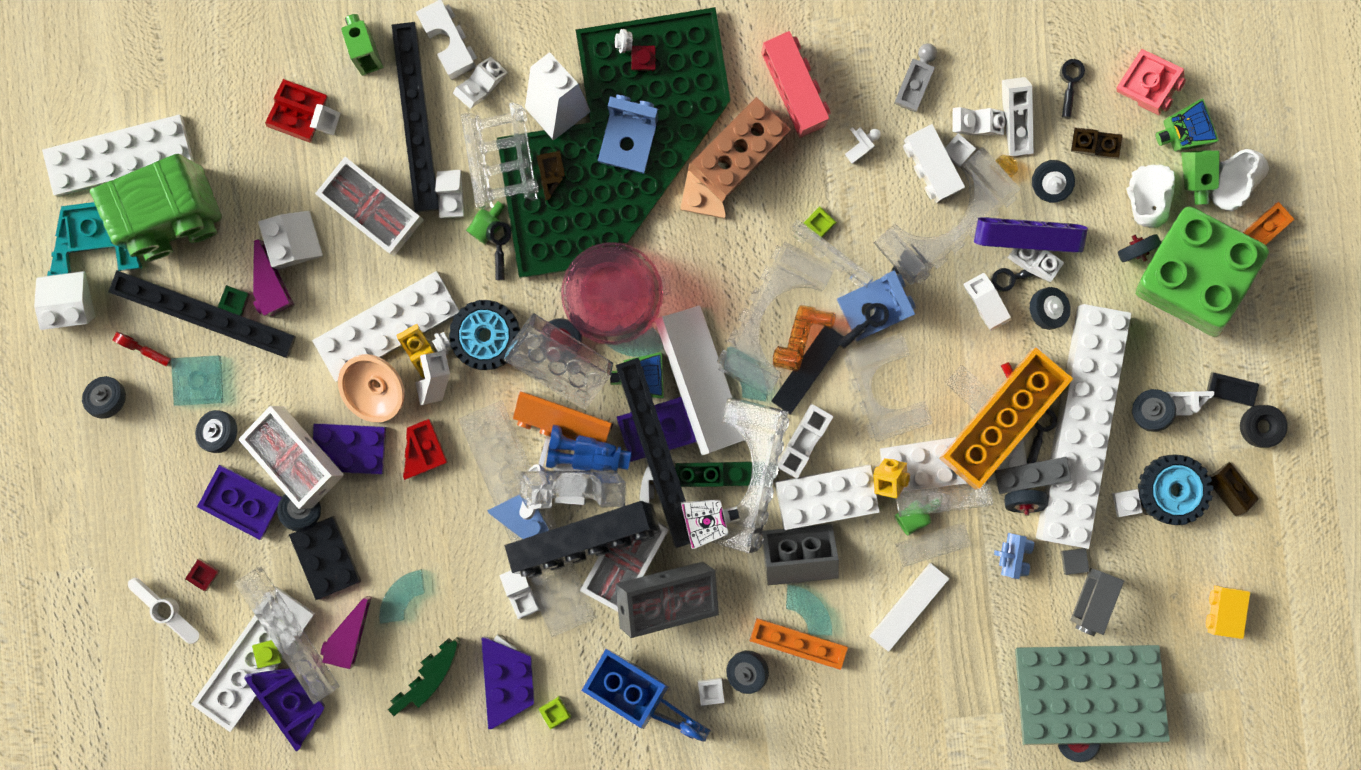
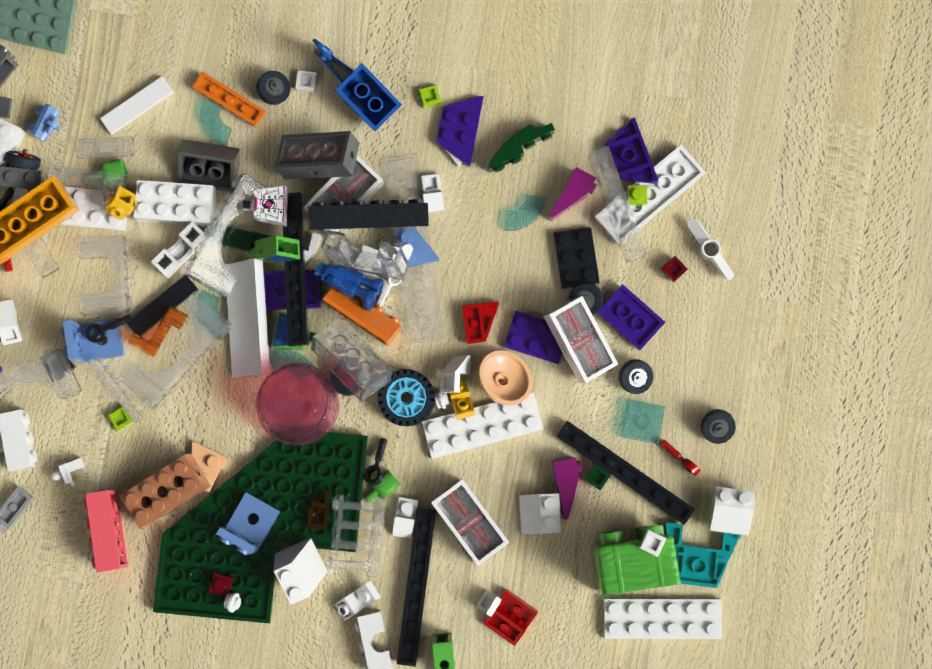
camera: 165 degrees left, 5 degrees down
none -> bright green torso [251,235,300,263]
none -> white tile [639,529,666,557]

